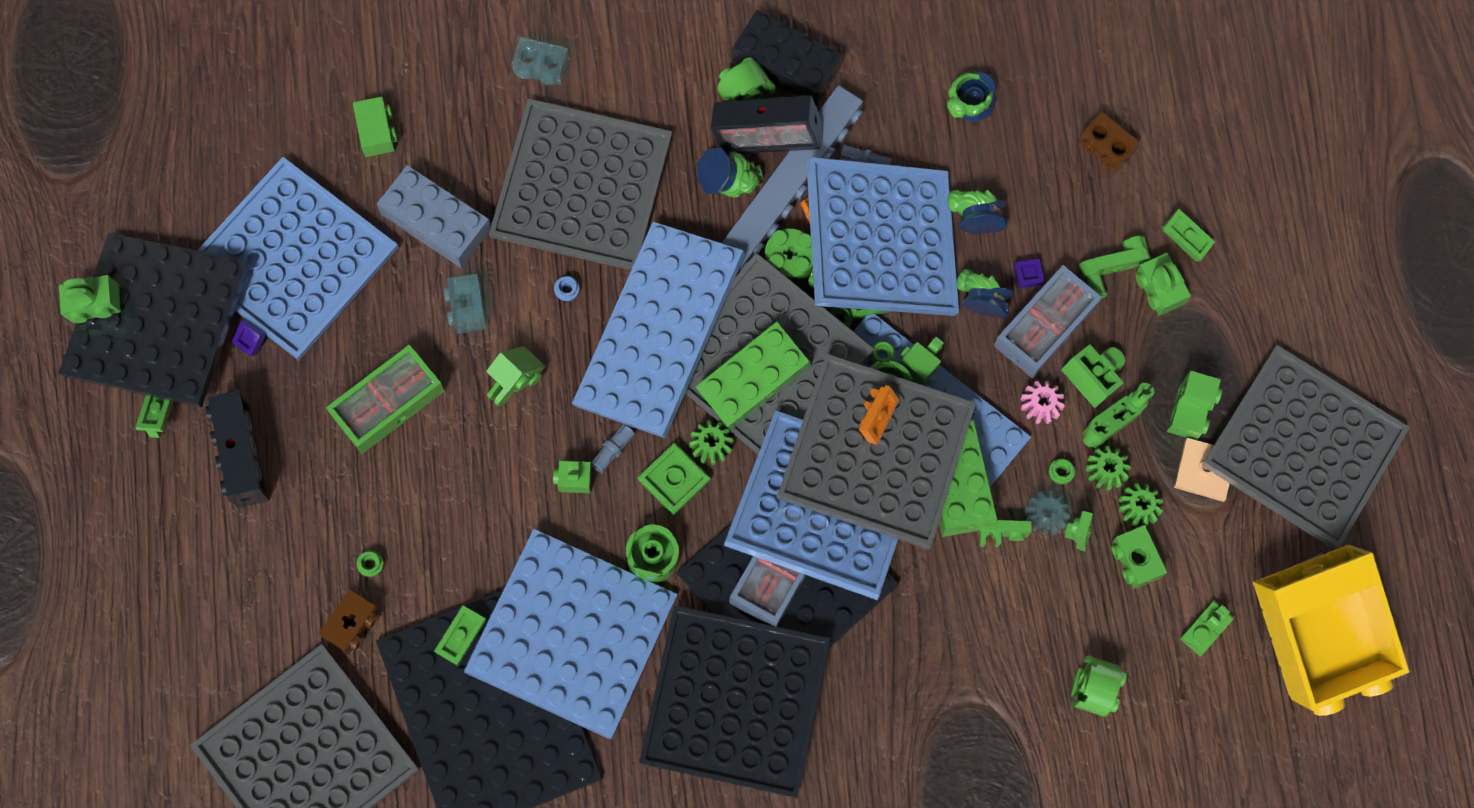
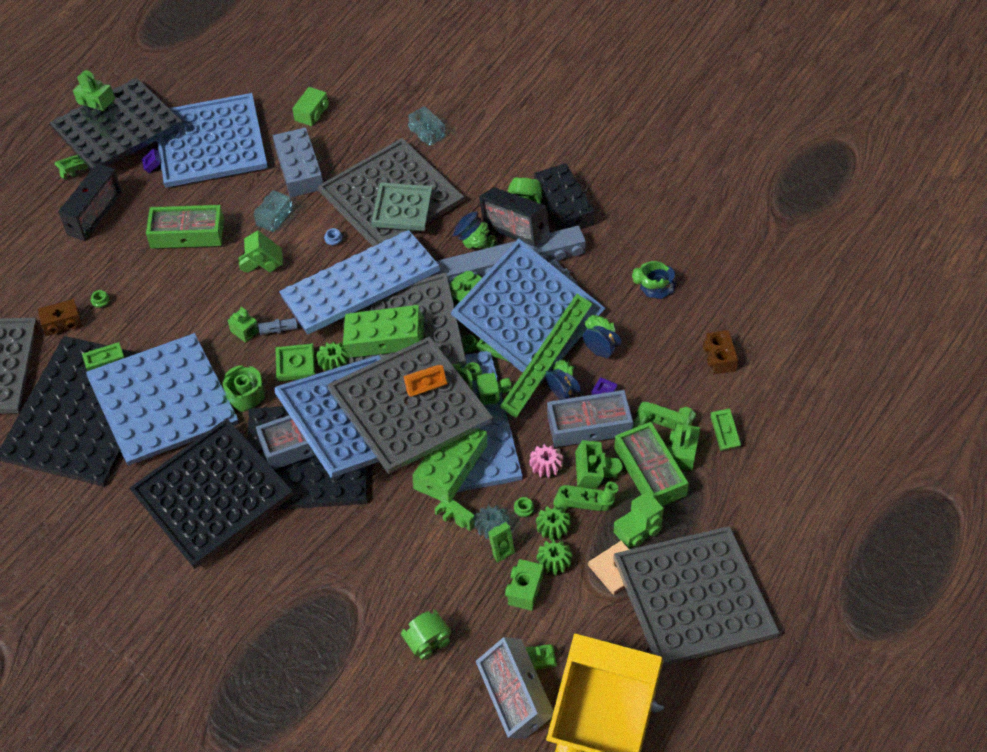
camera: 45 degrees right, 20 degrees down
none -> sand green plate [371,183,433,231]
none -> brick [476,637,554,739]
none -> bright green plate [500,294,592,418]
none -> brick [614,422,689,506]

